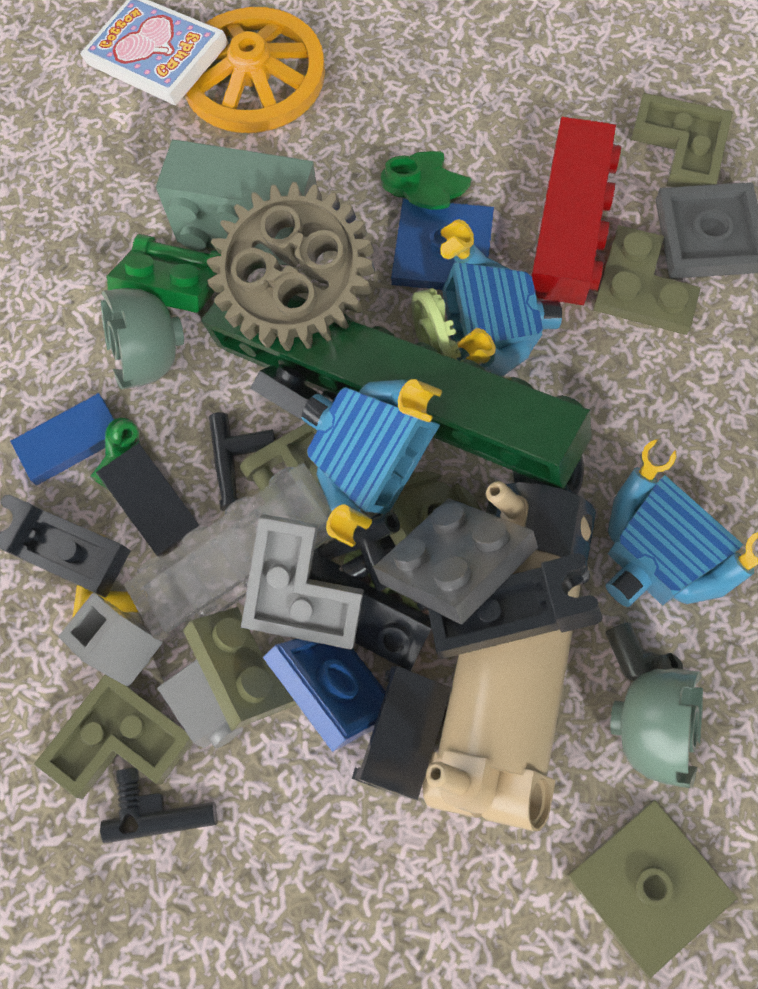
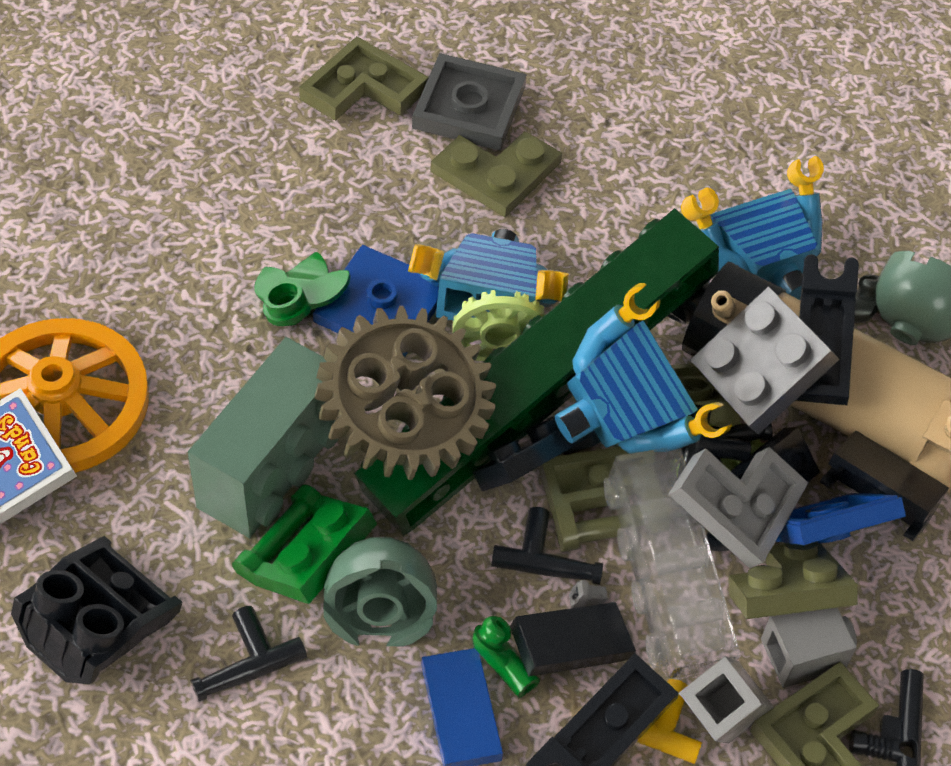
camera: 80 degrees left, 15 degrees down
red brick [531,116,621,306] -> none
none -> black slope [11,536,183,684]
none -> black piece [190,606,307,702]
none -> light grey piece [569,580,608,608]

